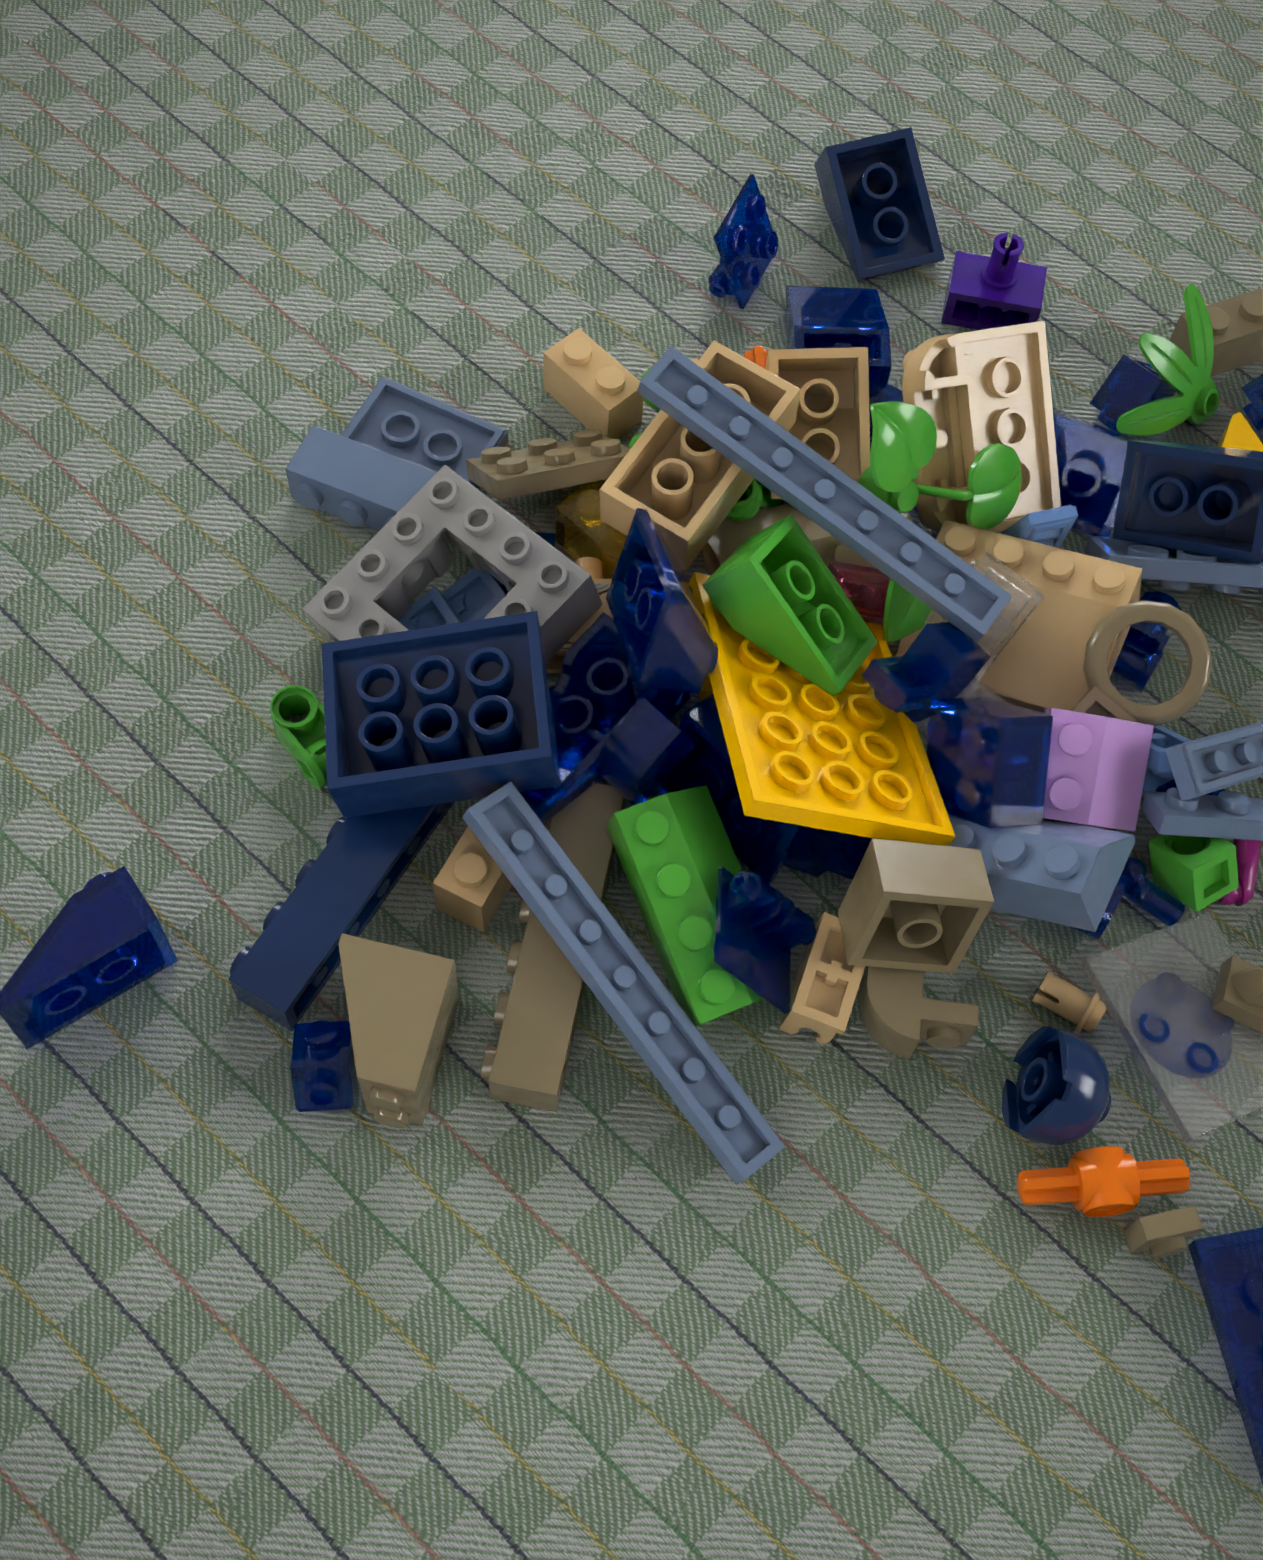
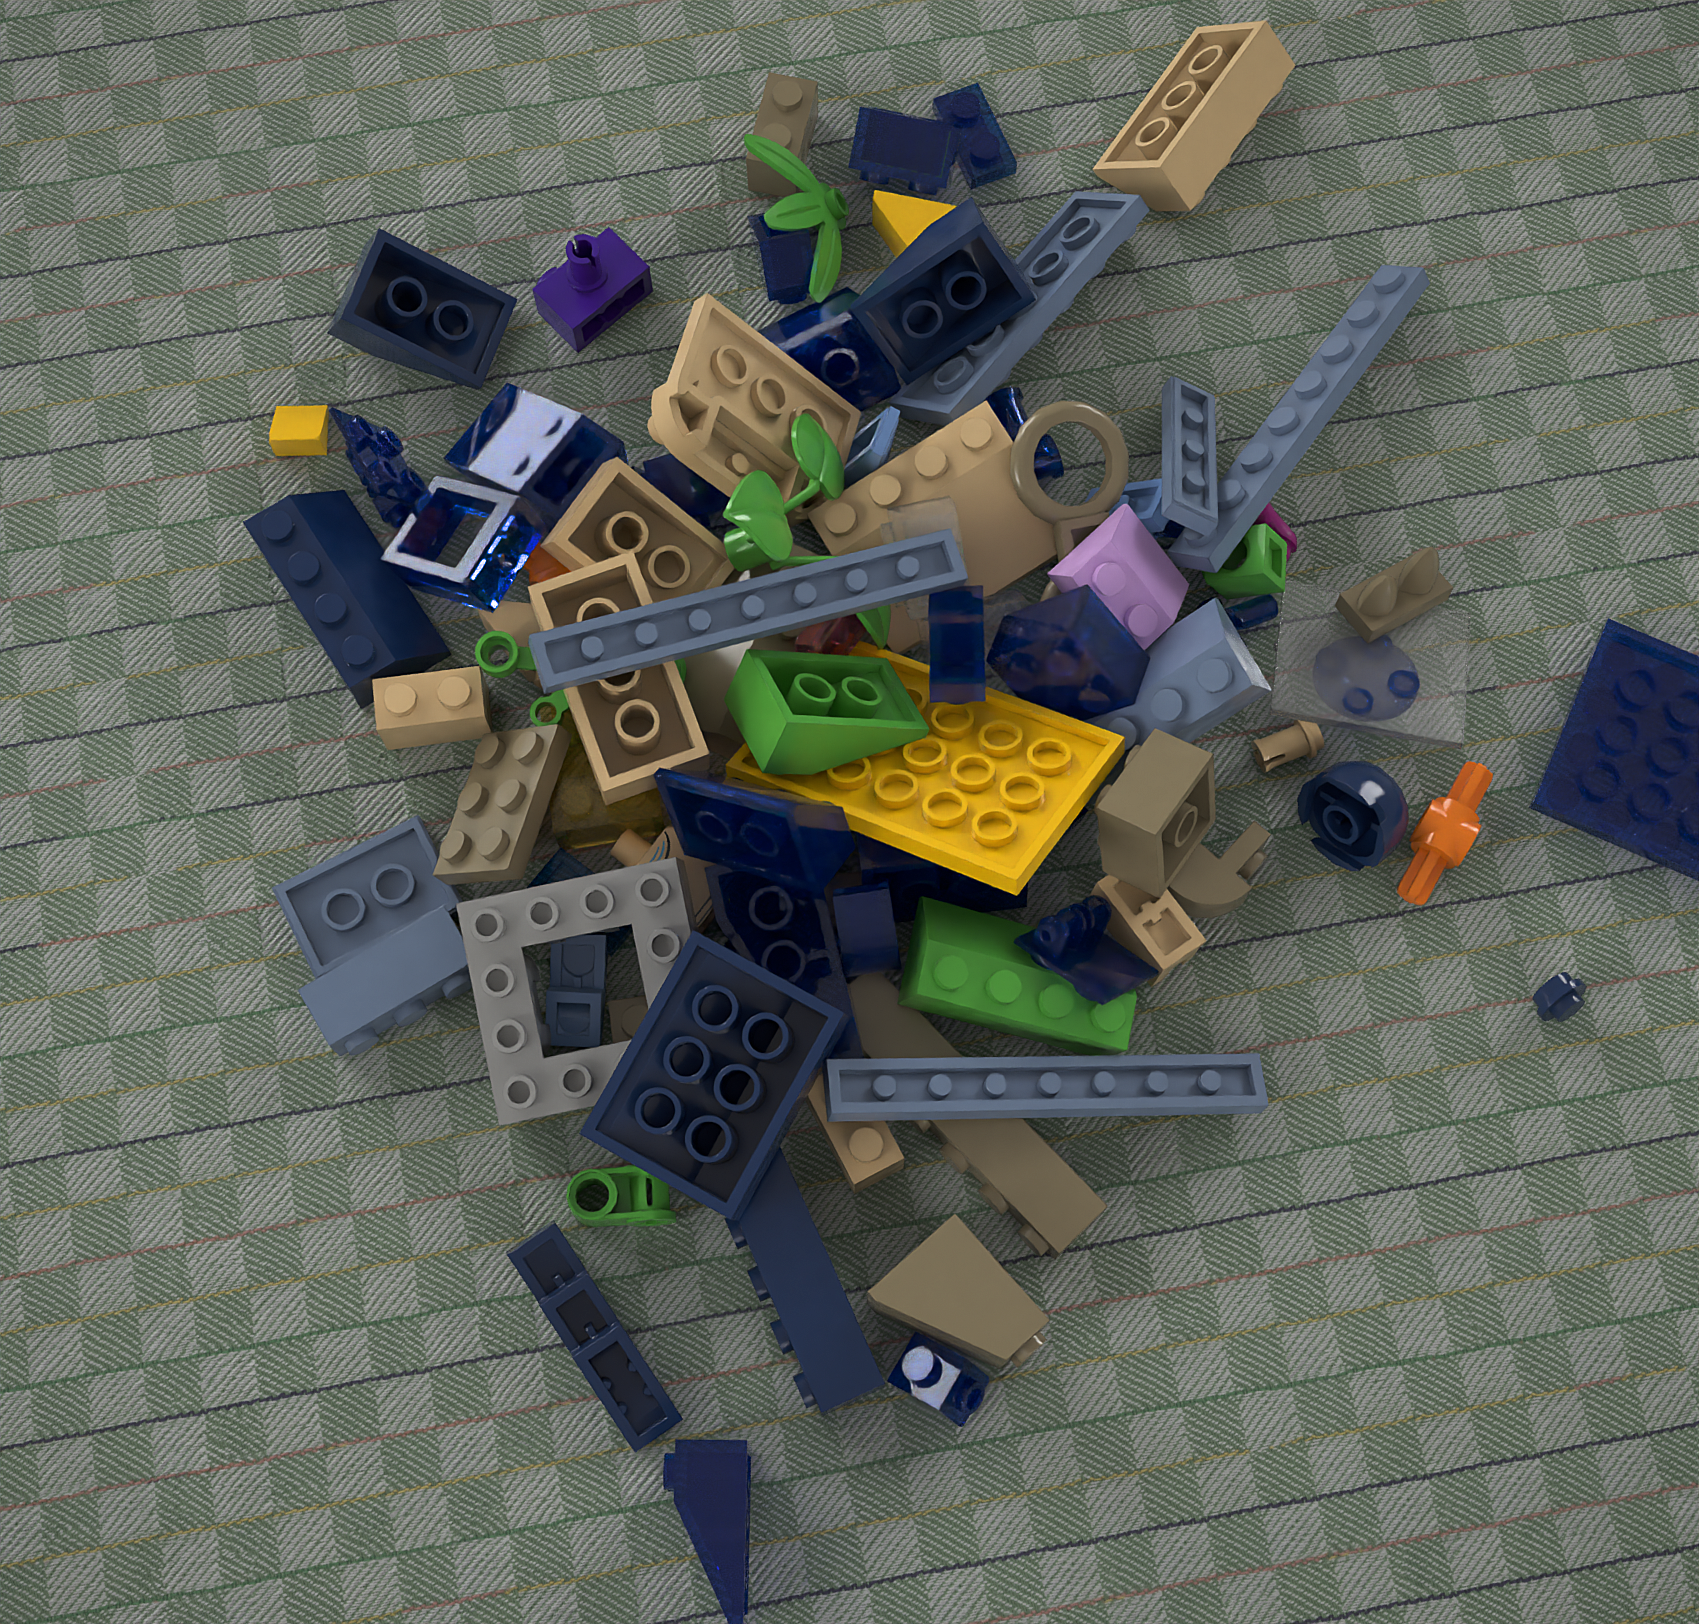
camera: 50 degrees left, 10 degrees up
dark tan plate [1123,1205,1203,1258] -> none
none -> dark blue slope [243,490,452,709]
none -> yellow slope [269,405,329,456]
none -> clear blue window [381,475,548,613]
none -> dark blue slope [506,1220,683,1453]
none -> dark blue plate [1532,972,1587,1022]

